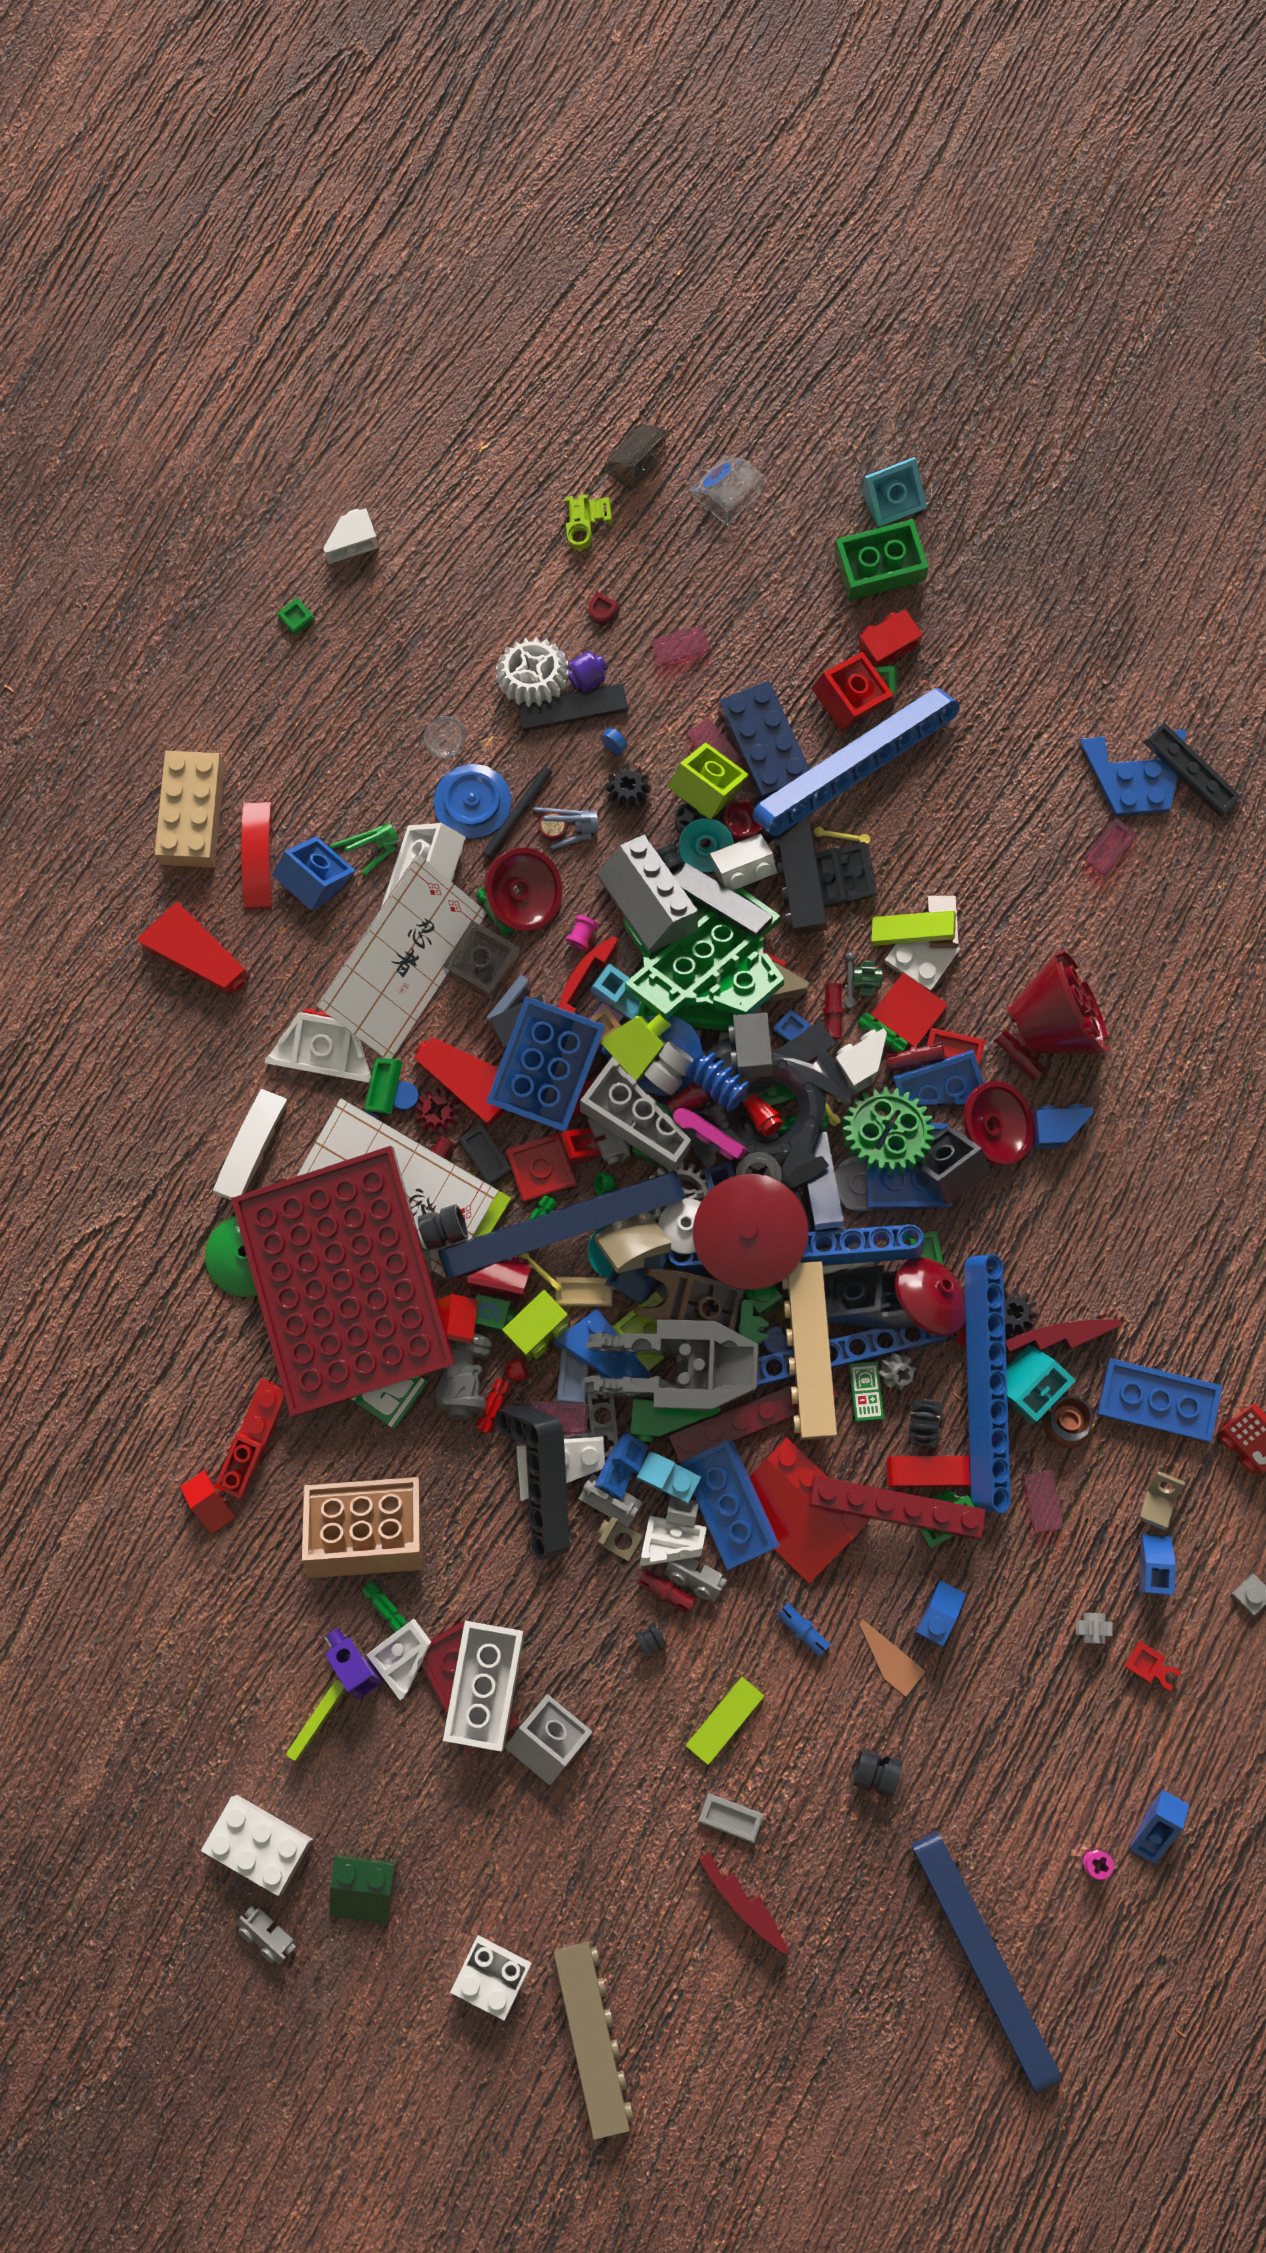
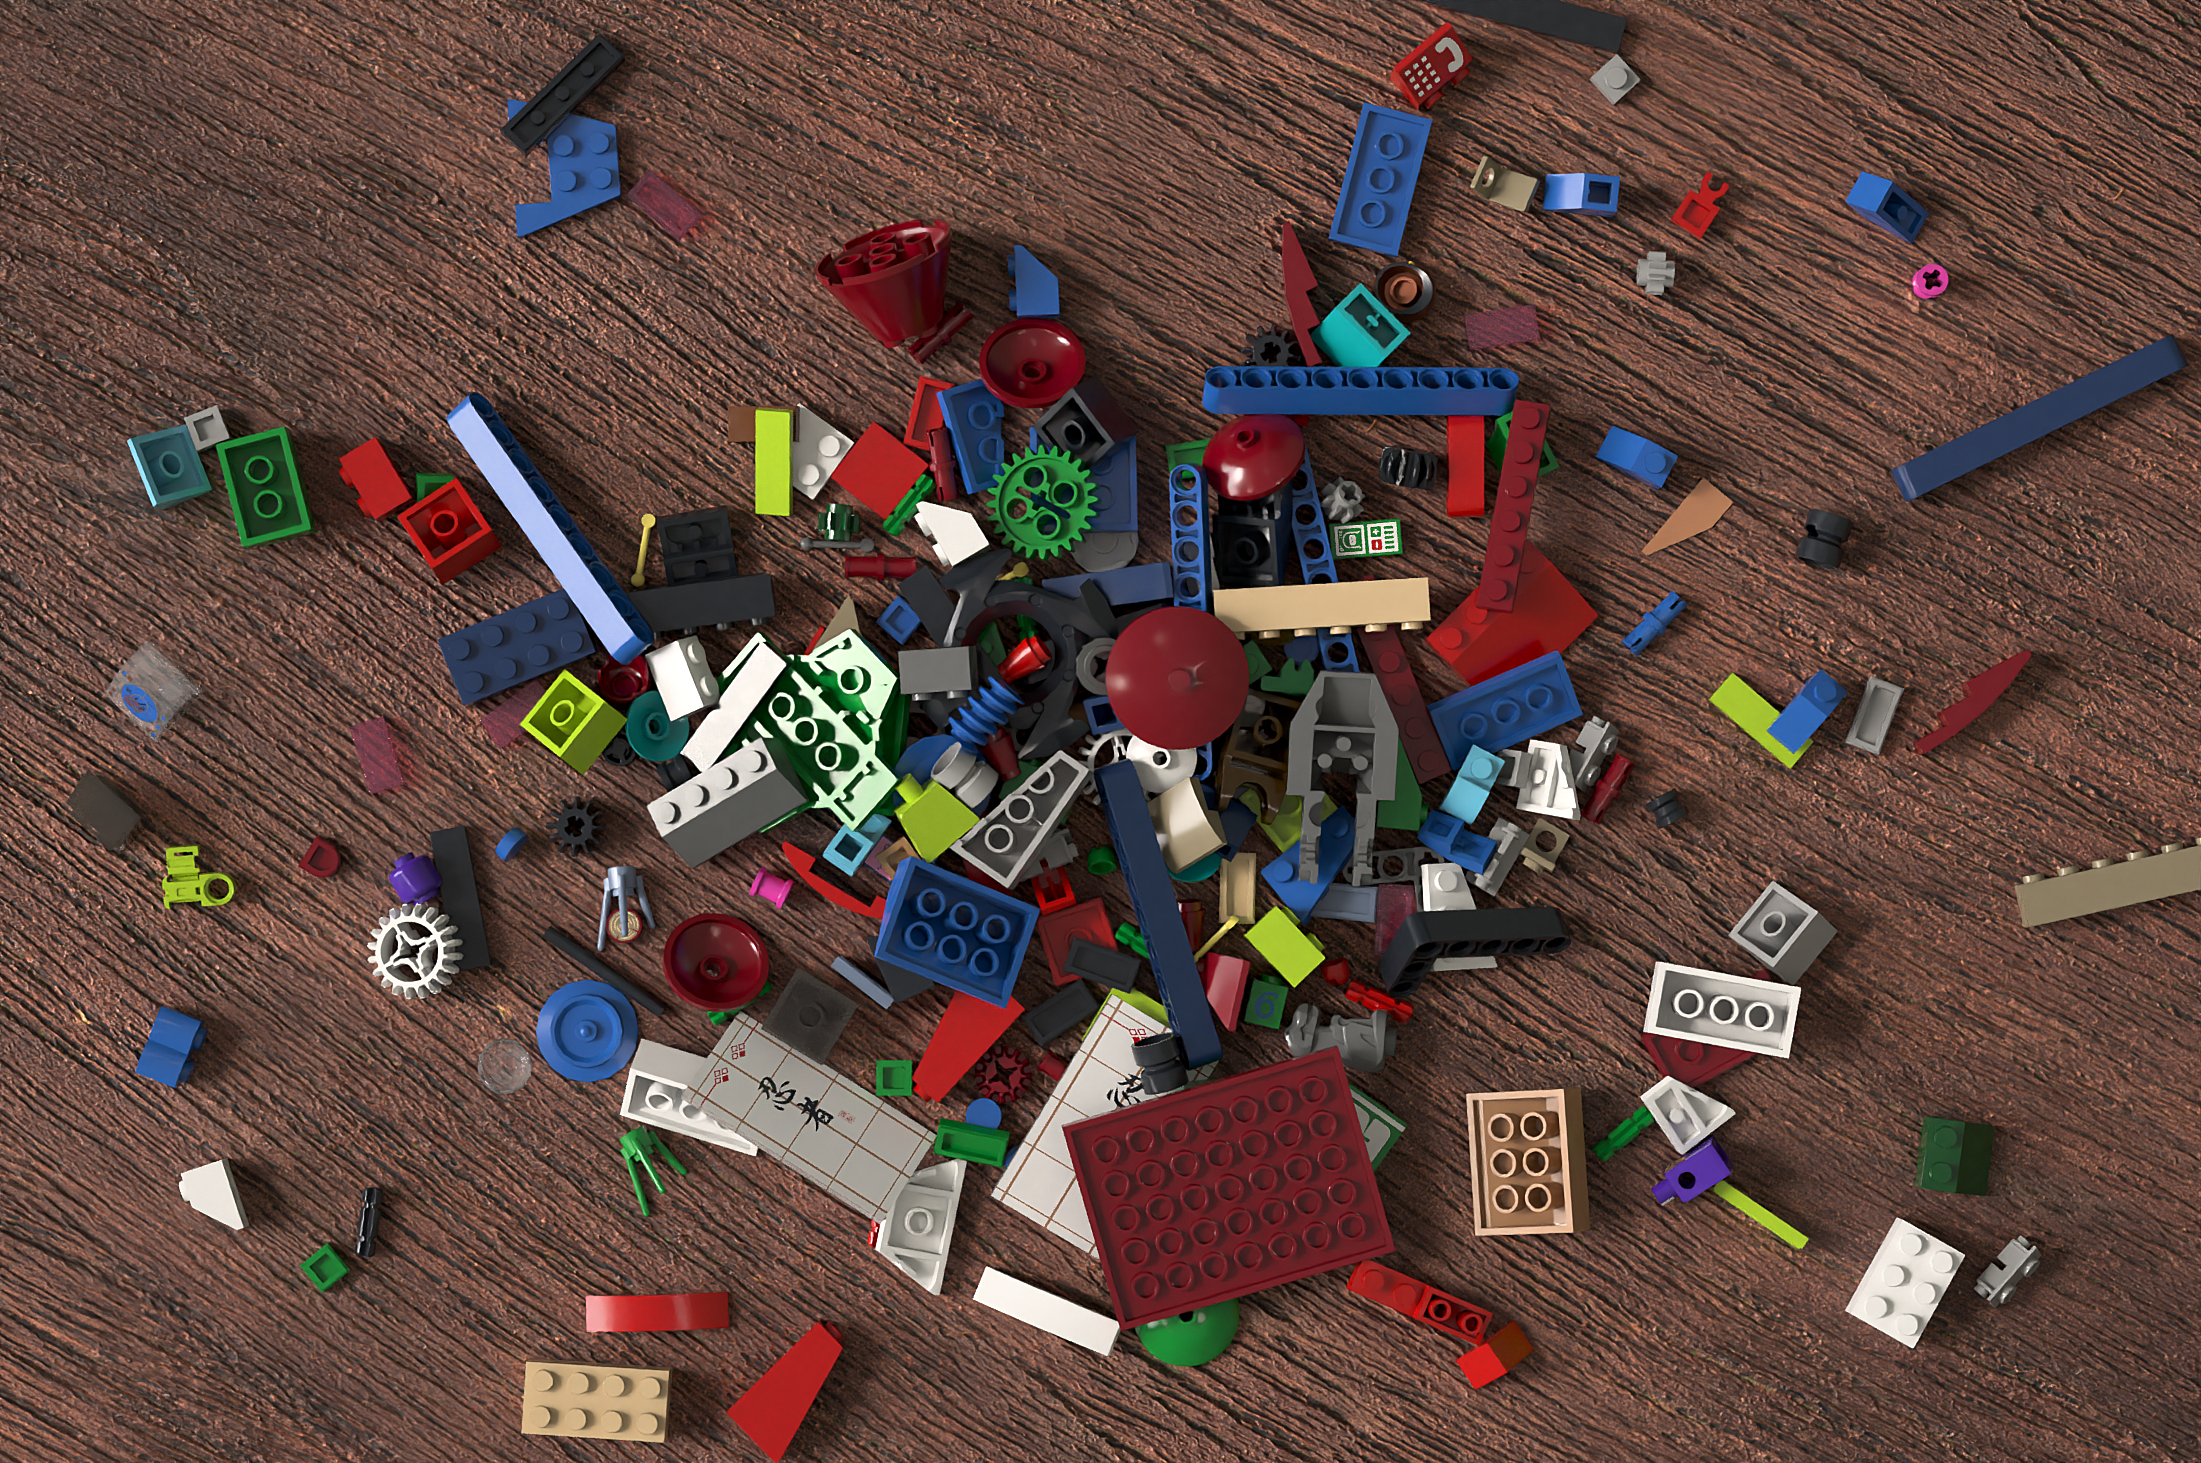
camera: 90 degrees left, 10 degrees up
blue slope [272,836,356,910] -> none
red slope [437,1294,478,1344] -> none
white slope [450,1935,531,2020] -> none
dark pink hinge [673,1108,748,1160] -> none
none -> blue brick [135,1005,208,1088]
none -> light grey plate [184,405,232,452]
none -> black axle [355,1187,383,1257]
none -> green plate [876,1060,913,1096]
none -> black tile [1063,937,1141,994]
none -> dark red cone [1176,899,1205,952]
none -> blue slope [1767,669,1848,754]

